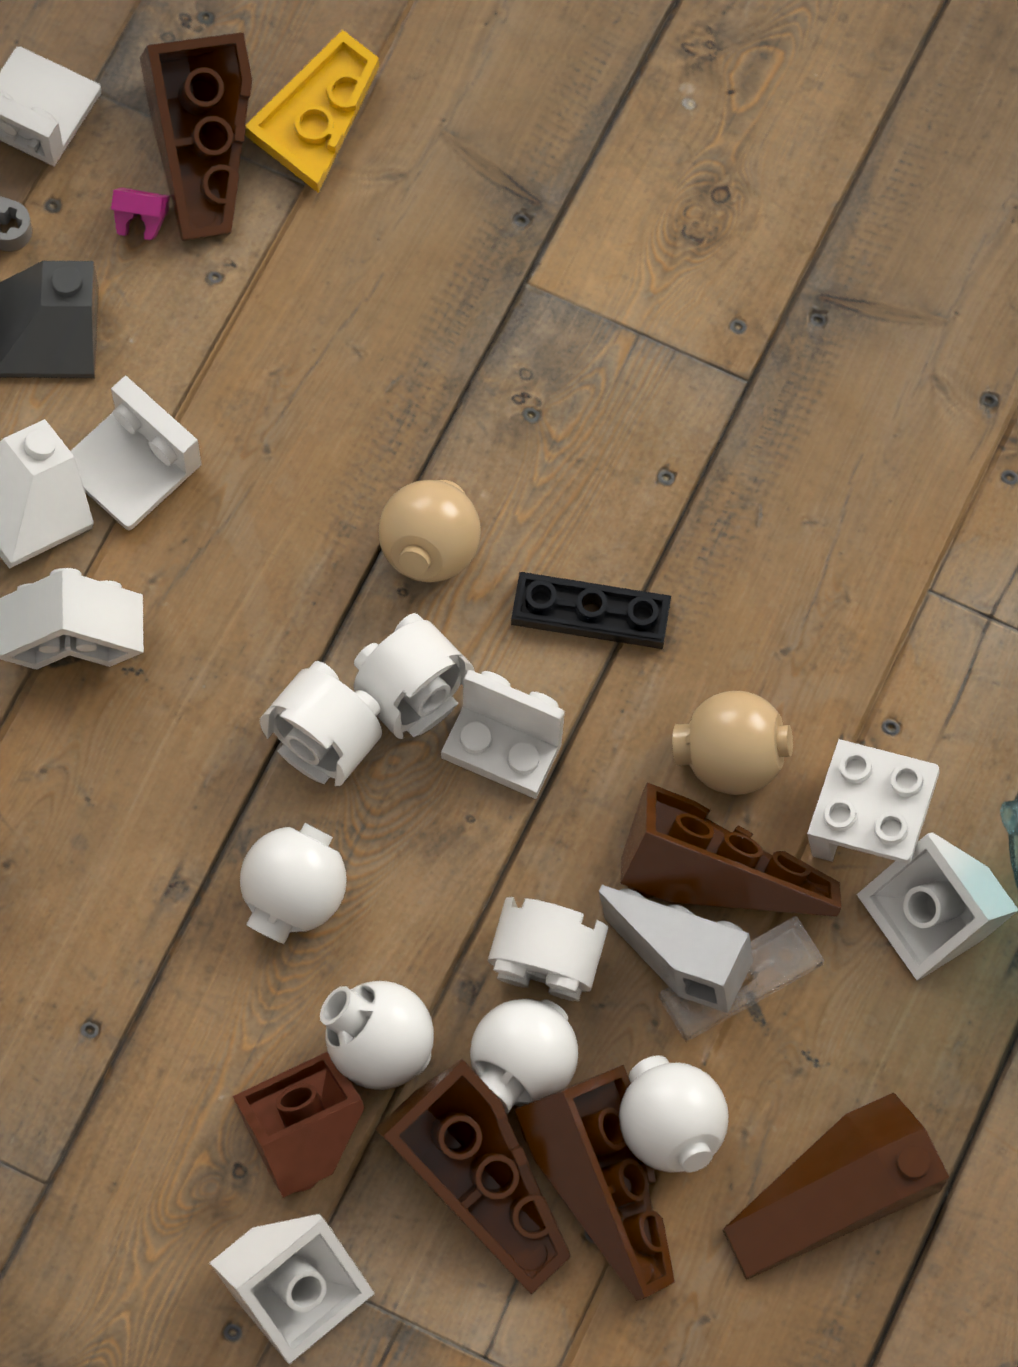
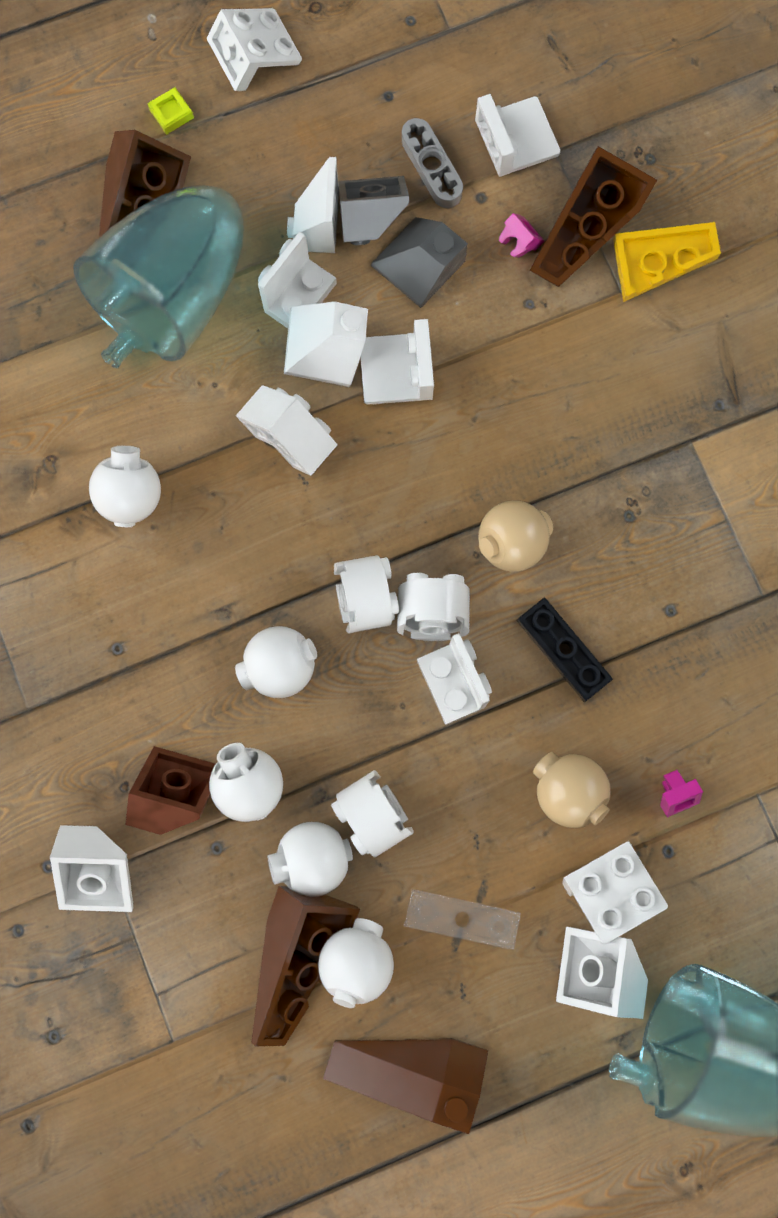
camera: 45 degrees right, 10 degrees up
reddish brown wedge [375,1059,571,1295] -> none
slope [599,885,753,1013] -> none
reddish brown wedge [620,782,842,917] -> none
none -> dark pink tile [660,770,703,818]

